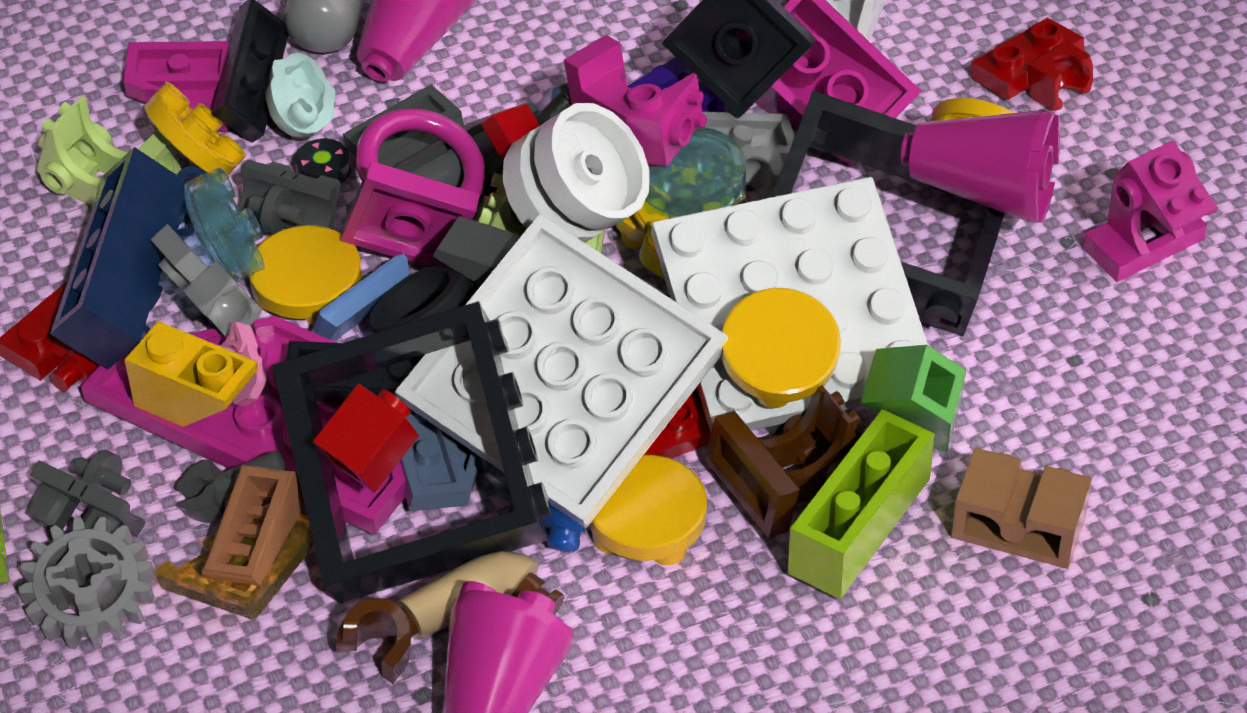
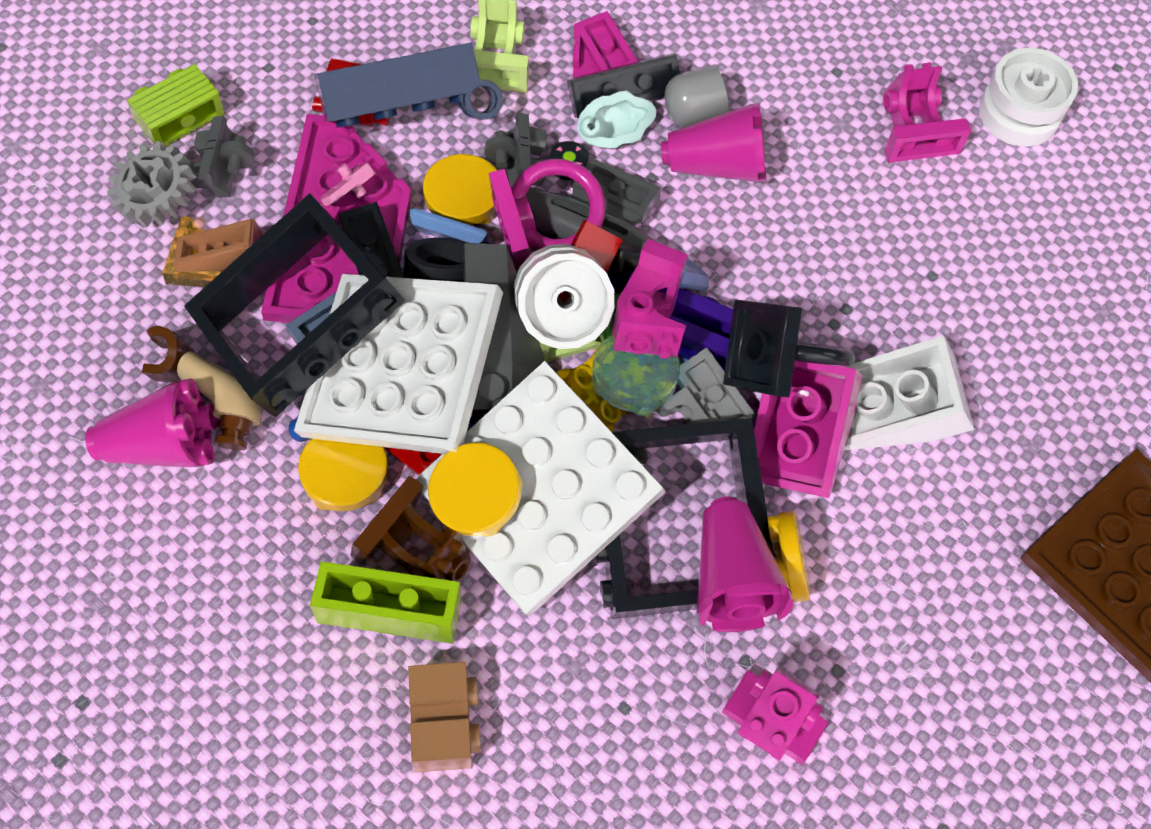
camera: 60 degrees right, 15 degrees up
yellow slope [125,321,258,427] -> none
yellow tile [144,82,247,179] -> none
light grey plate [150,224,262,338] -> none
dark grey bar [176,451,285,523] -> none
clear light blue tile [184,168,265,283] -> none
red brick [313,383,419,493] -> none
bright green slope [860,344,966,451] -> none
red plate [971,17,1093,111] -> none

